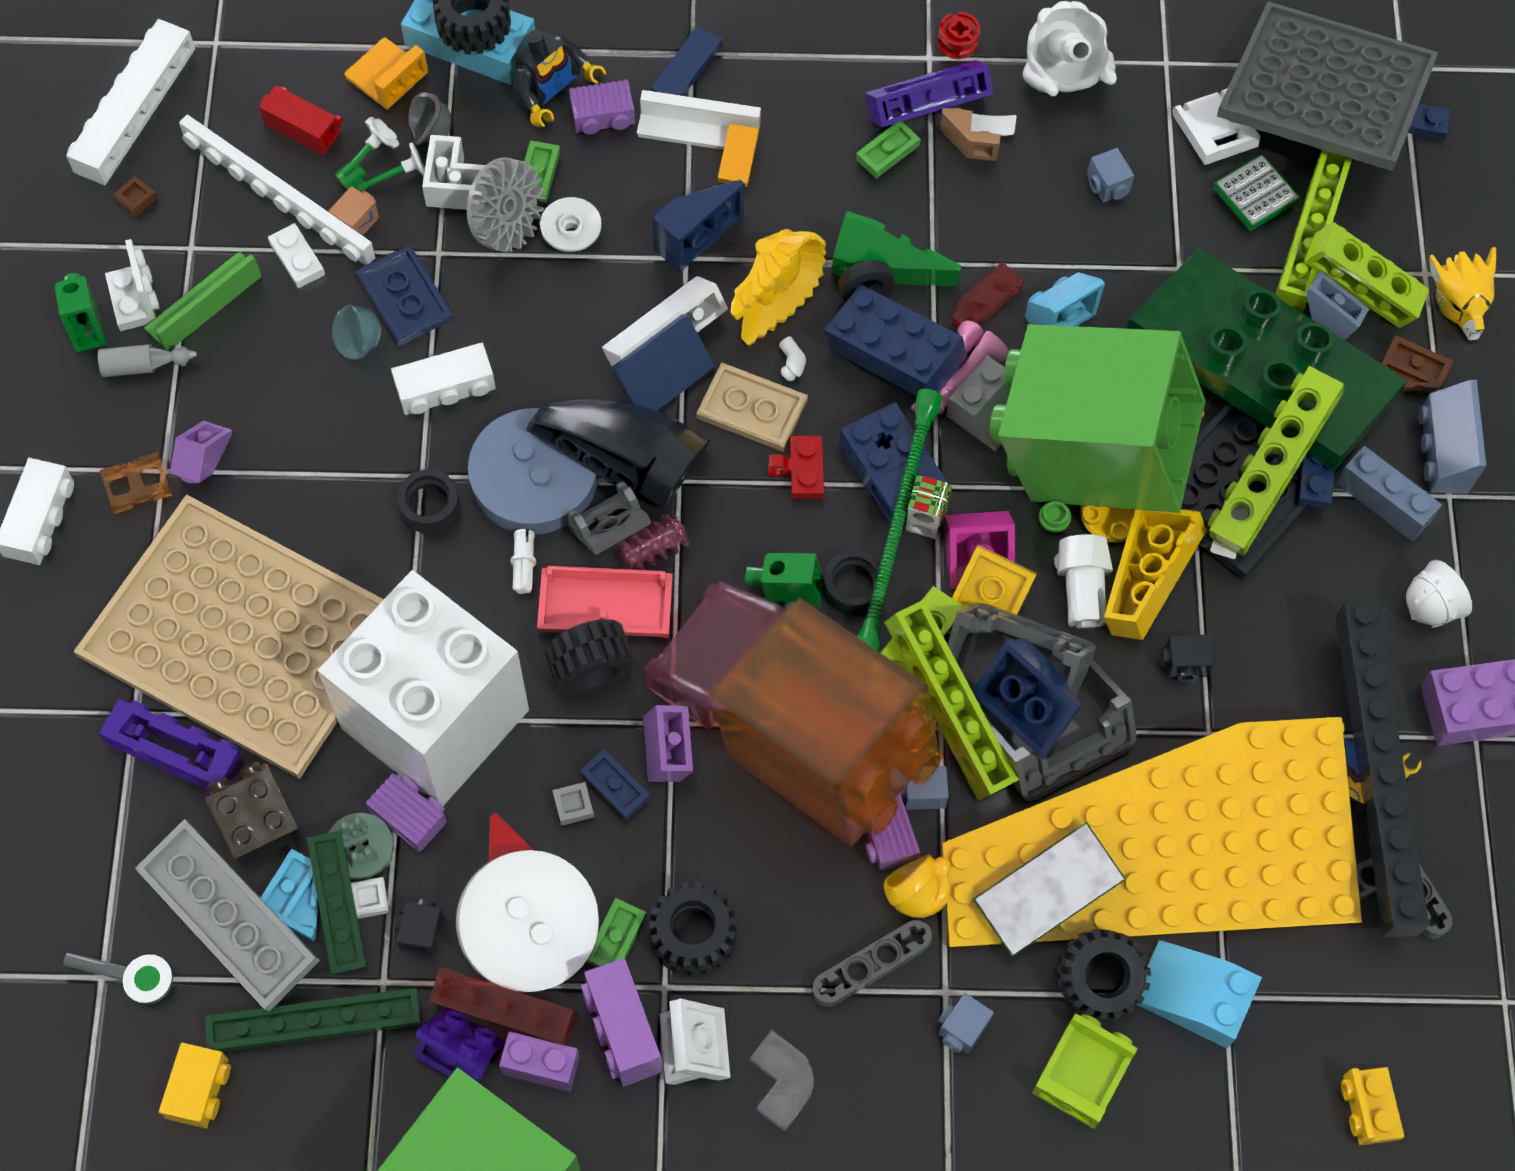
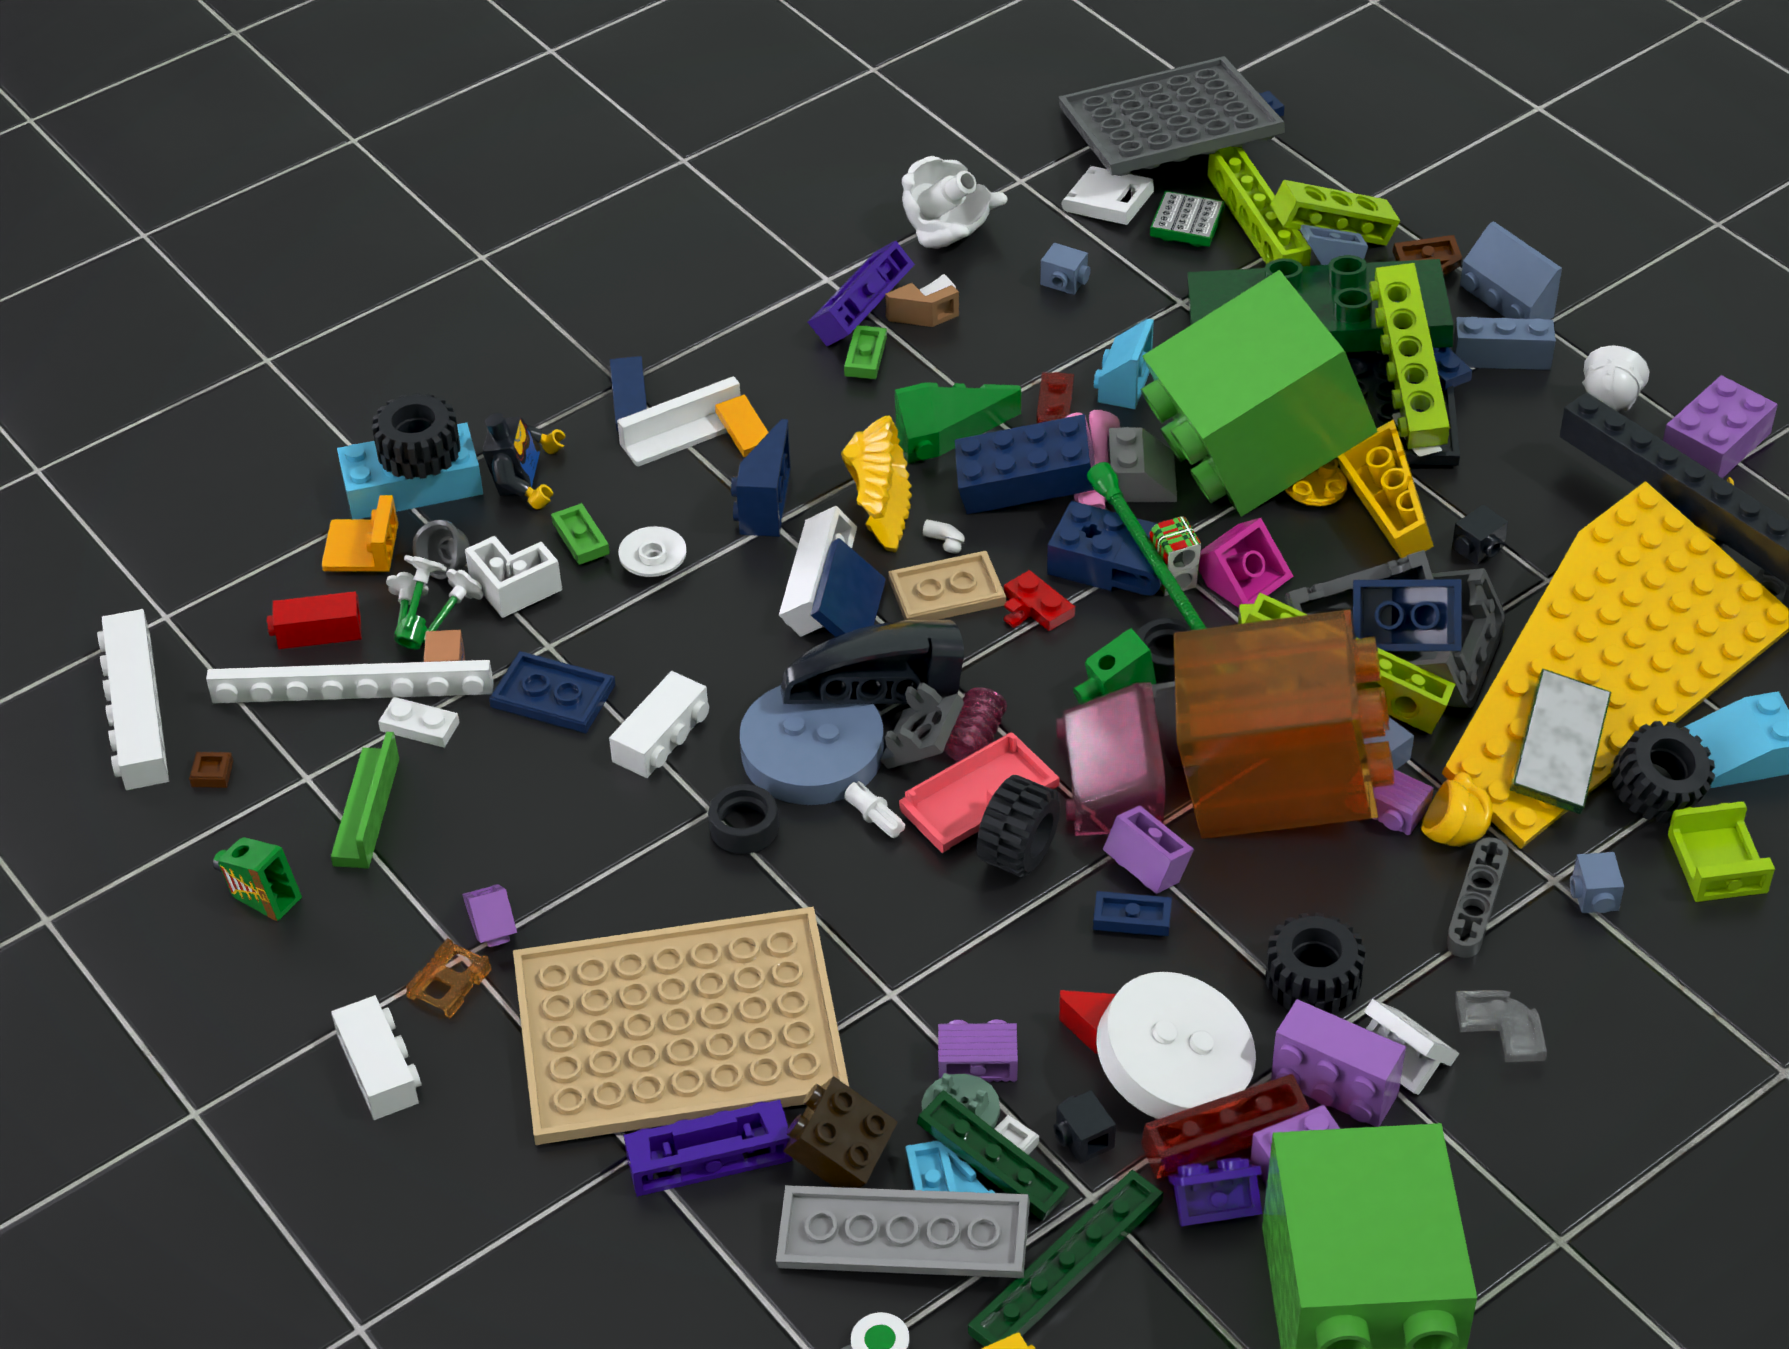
camera: 35 degrees left, 20 degrees down
light grey wheel [98,344,197,377] -> none
white bracket [105,239,159,331] -> none
white brick [317,570,529,806] -> none
clear light blue helmet [332,304,381,359] -> none
light grey wheel [467,157,546,252] -> none
light grey plate [552,782,594,826] -> none
medium lavender brick [569,79,635,134] -> none
bright green plate [586,898,647,968] -> none
black tyre [838,260,895,303] -> none
red wheel [937,11,980,60] -> none
yellow plate [952,545,1037,615] -> none
bright green plate [1039,501,1071,533] -> none
white piece [1054,534,1113,628] -> none
yellow piece [1429,247,1496,340] -> none

